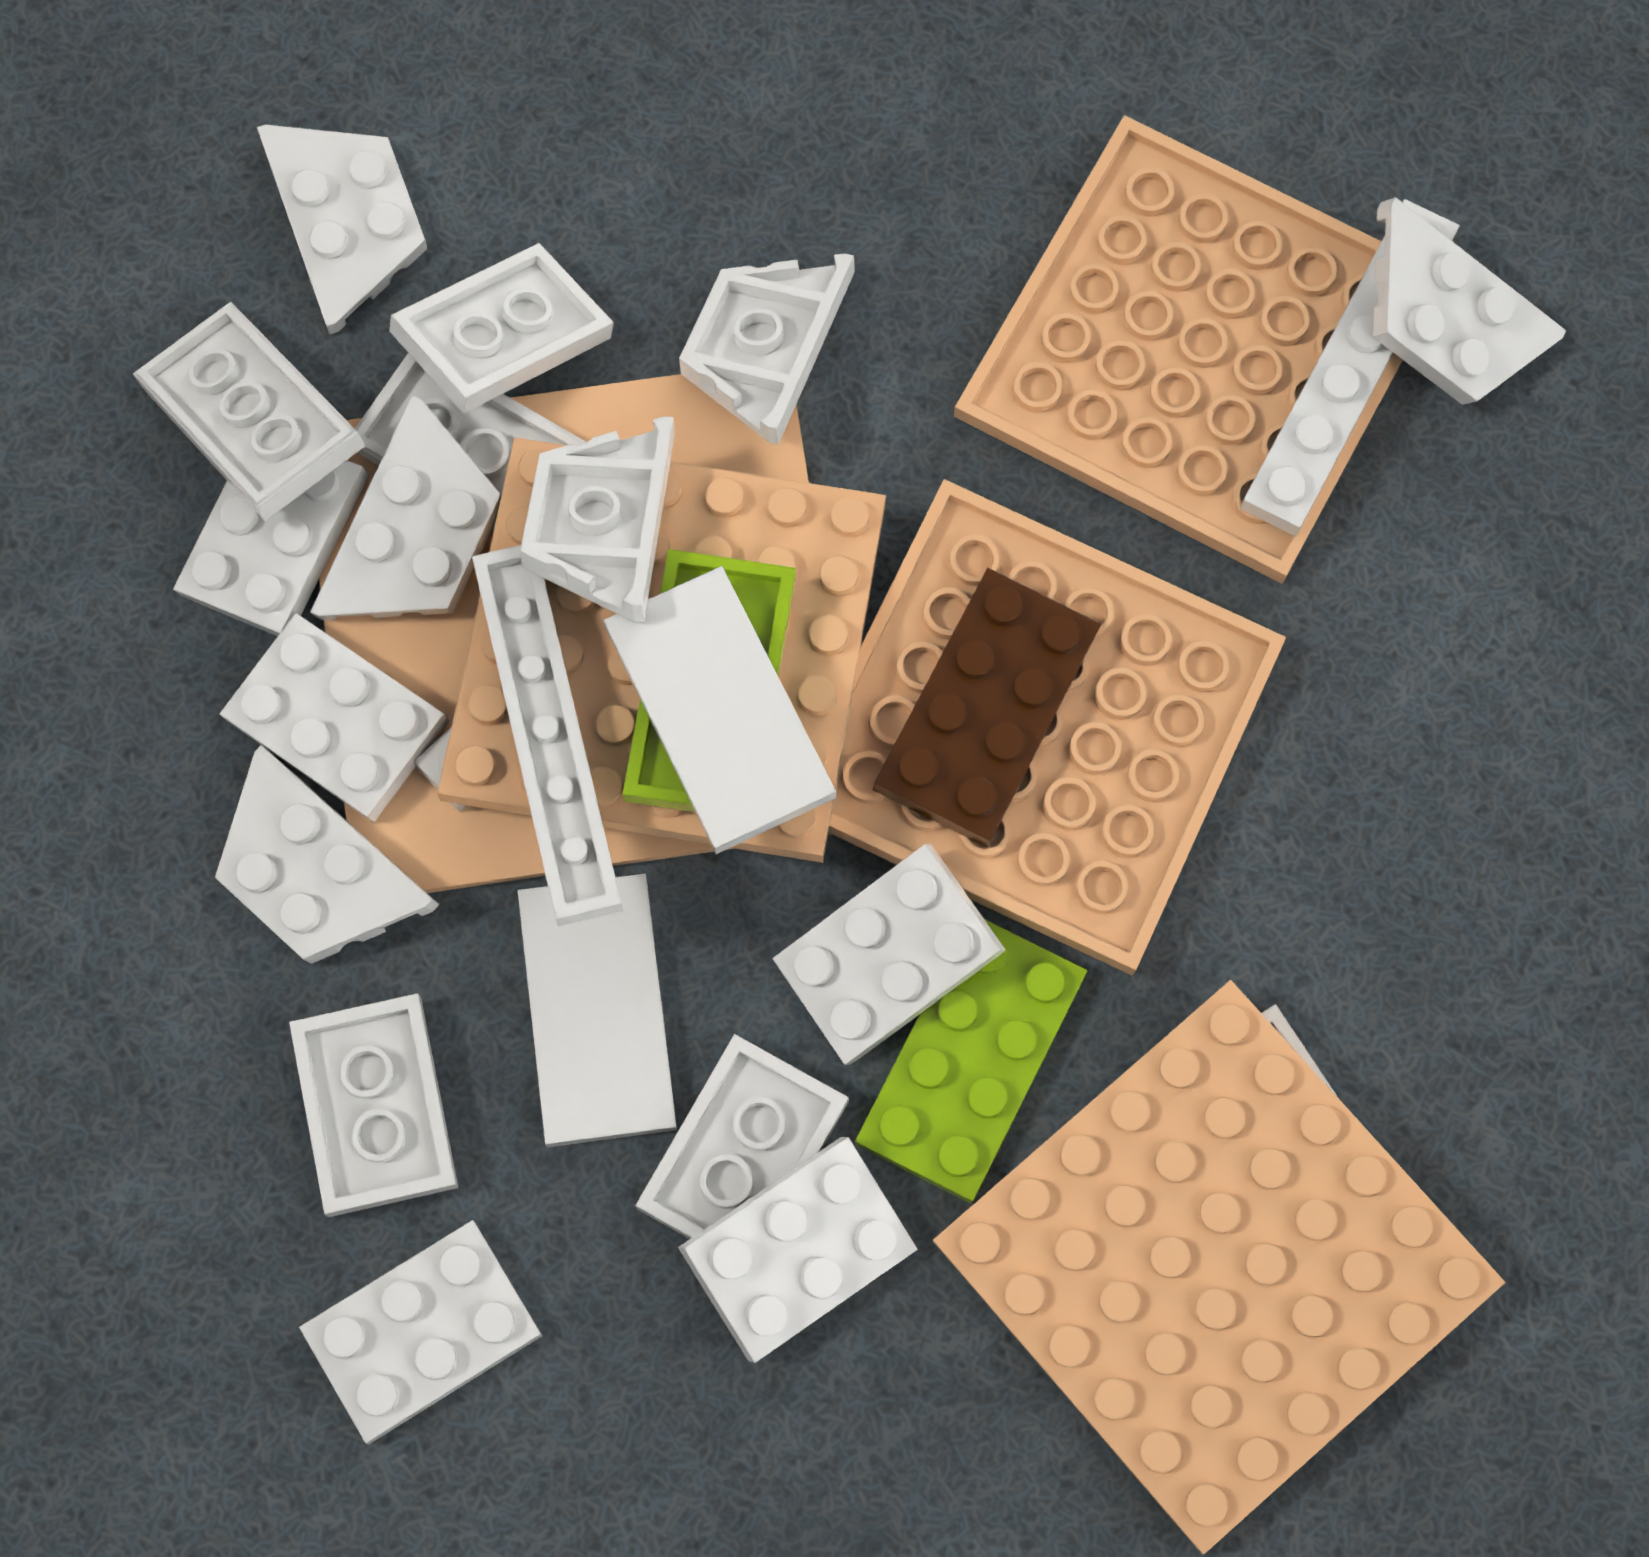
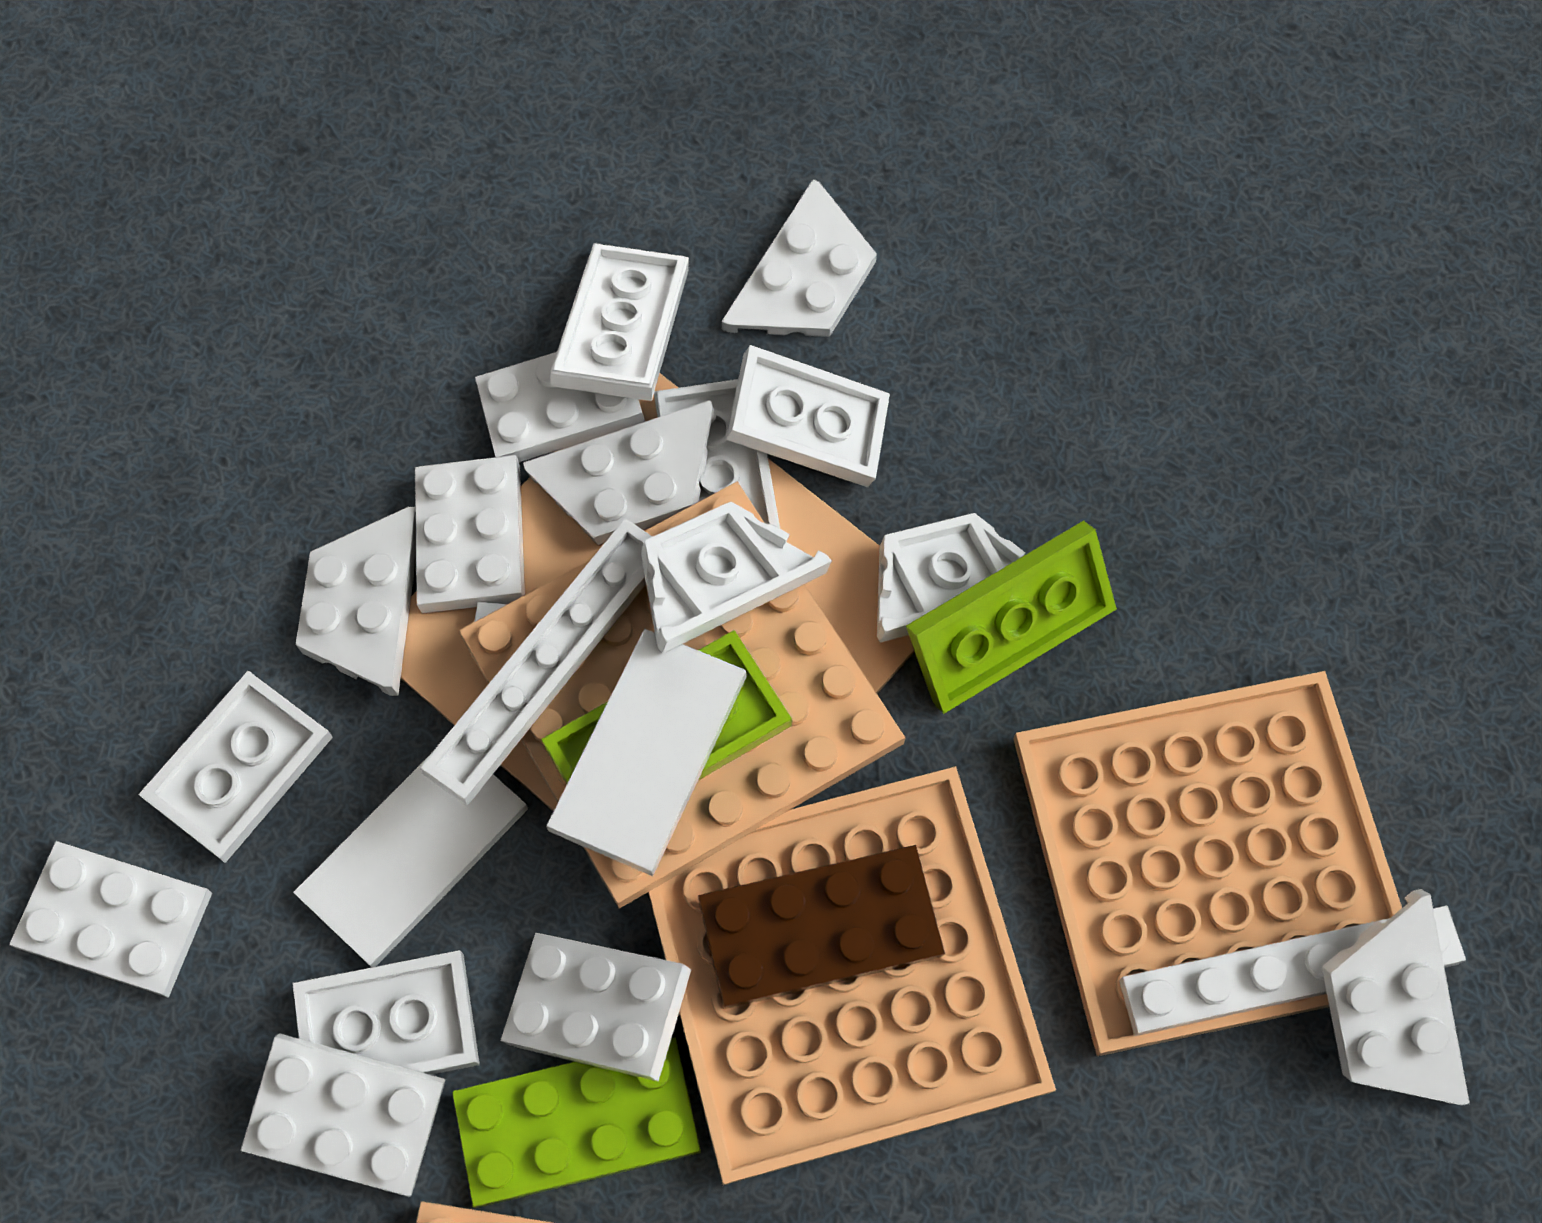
camera: 50 degrees right, 5 degrees down
none -> lime plate [906,520,1117,714]

